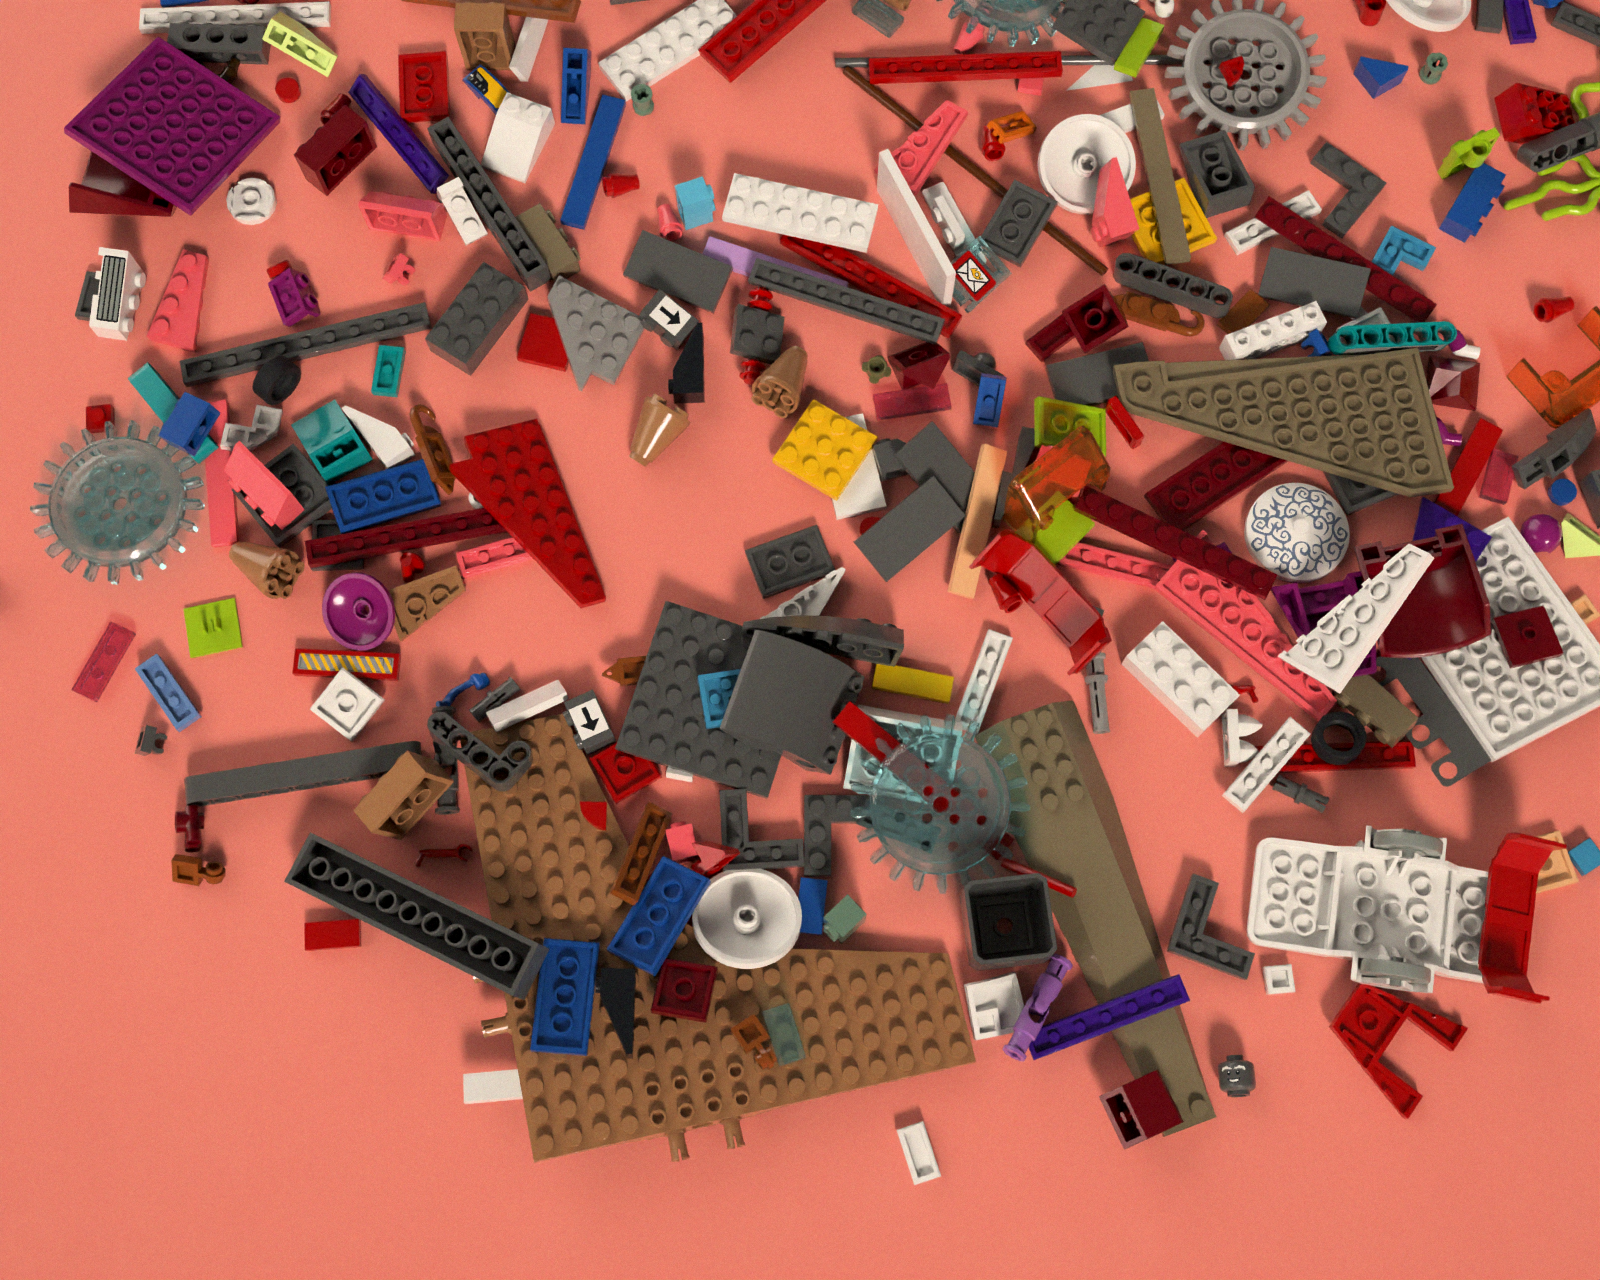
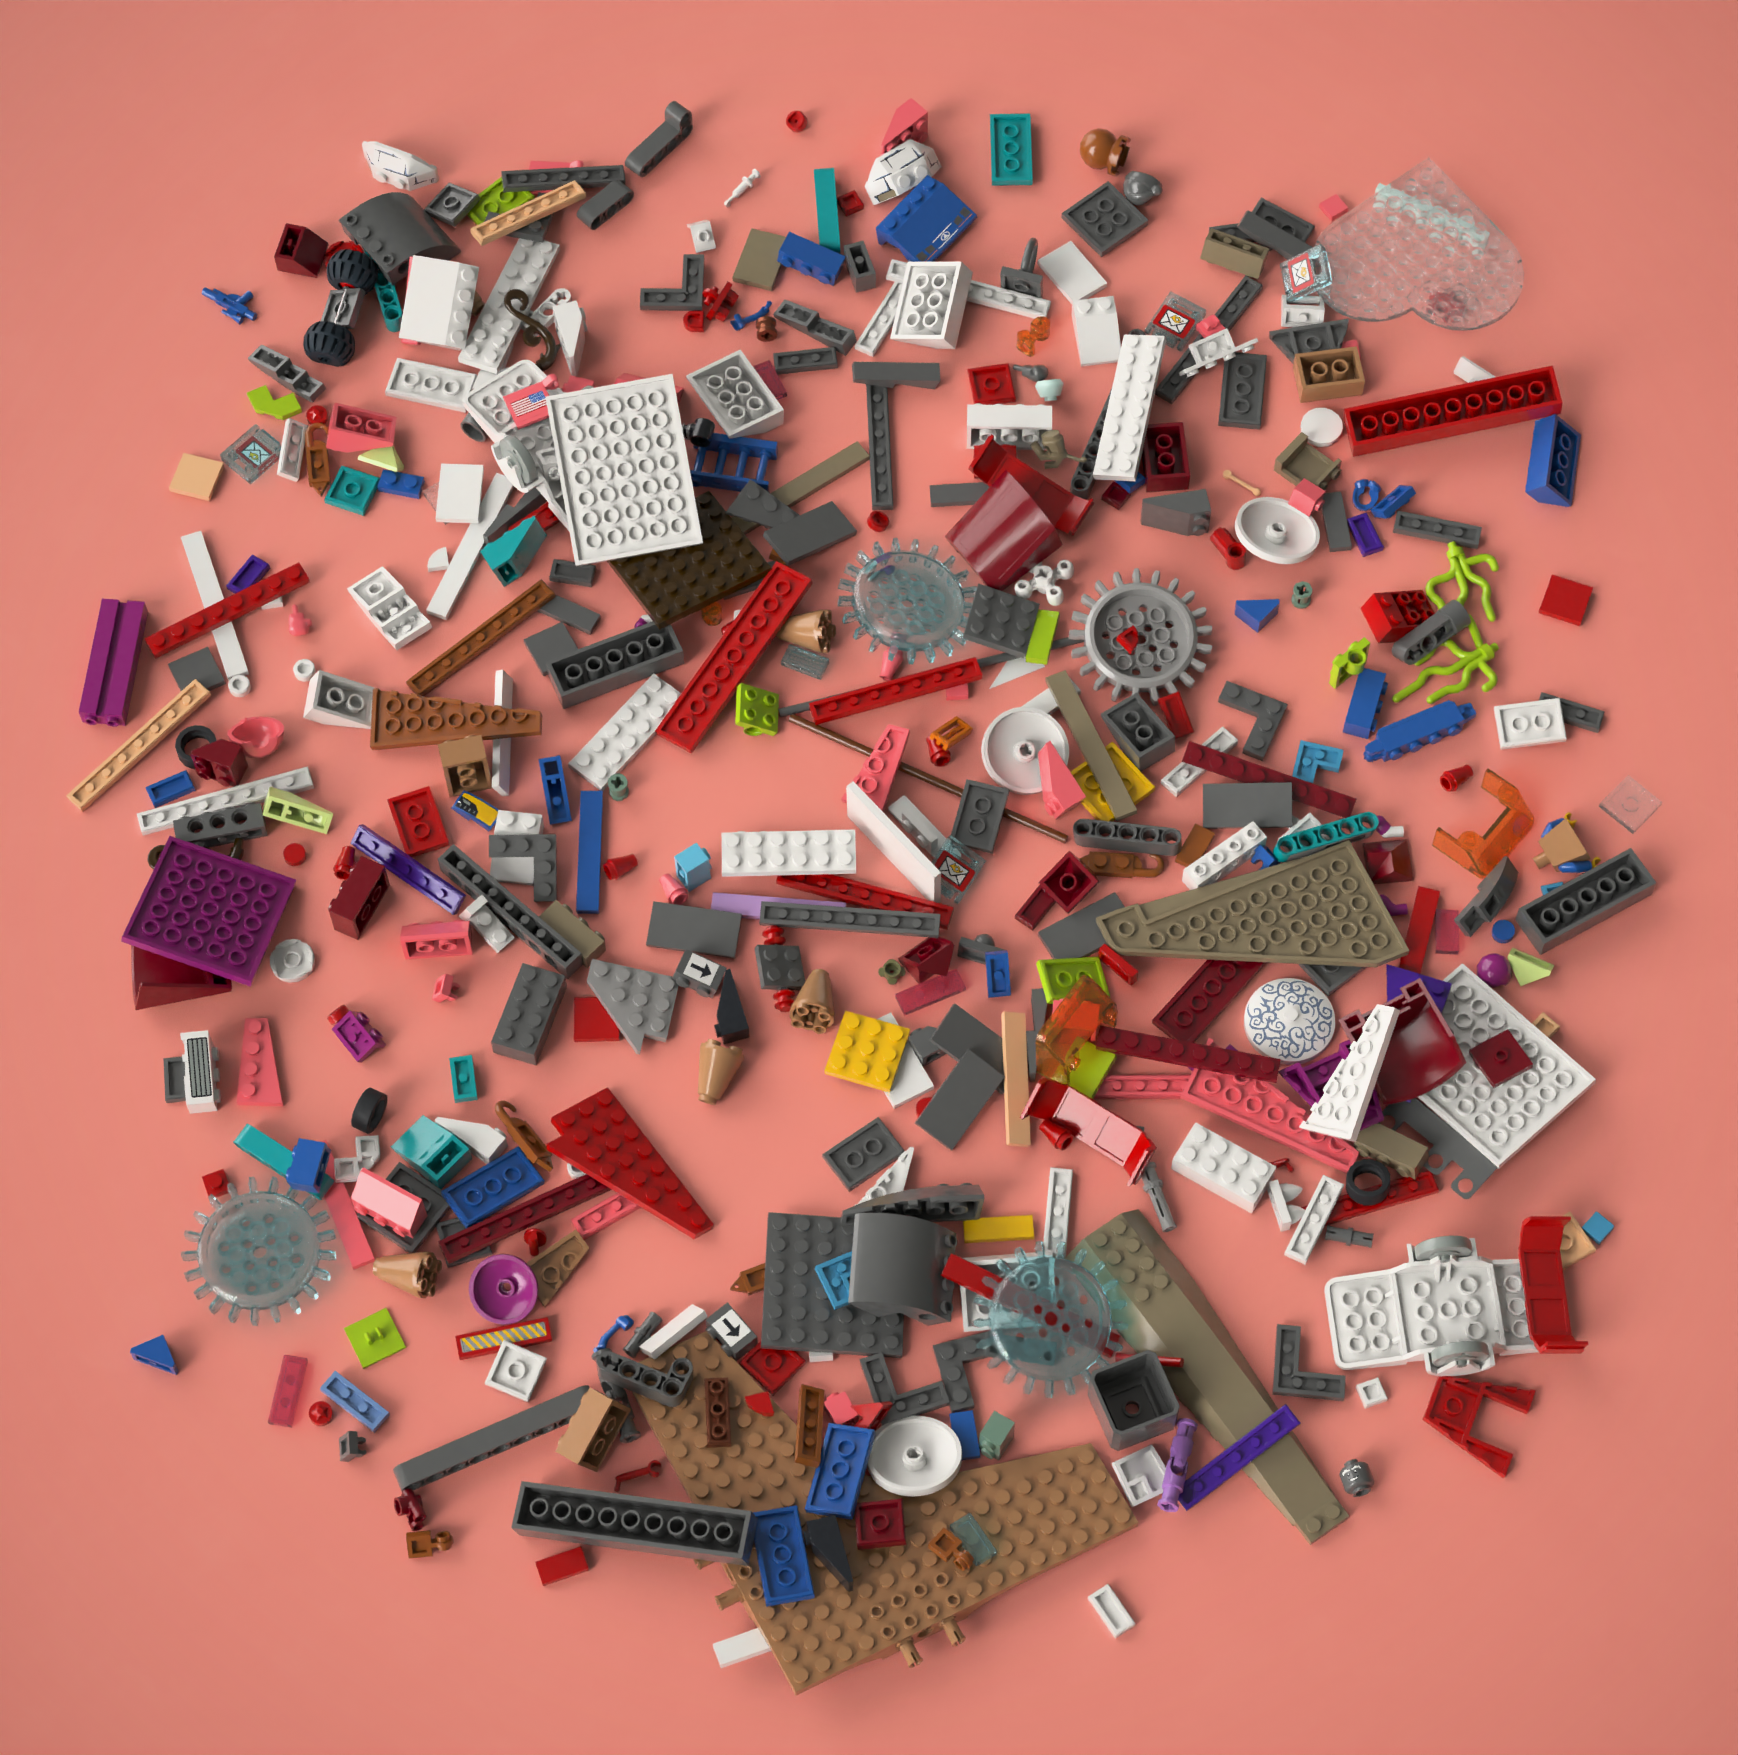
camera: 15 degrees left, 10 degrees down
dark grey plate [180,302,432,387] -> none
dark red slope [1099,1069,1184,1150] -> none
none -> red tile [309,1401,333,1426]
none -> dark grey plate [489,834,557,902]
none -> copper tile [704,1377,731,1448]
none -> lime plate [735,683,779,736]
none -> red tile [1158,691,1194,739]
none -> blue hinge [1363,700,1476,762]

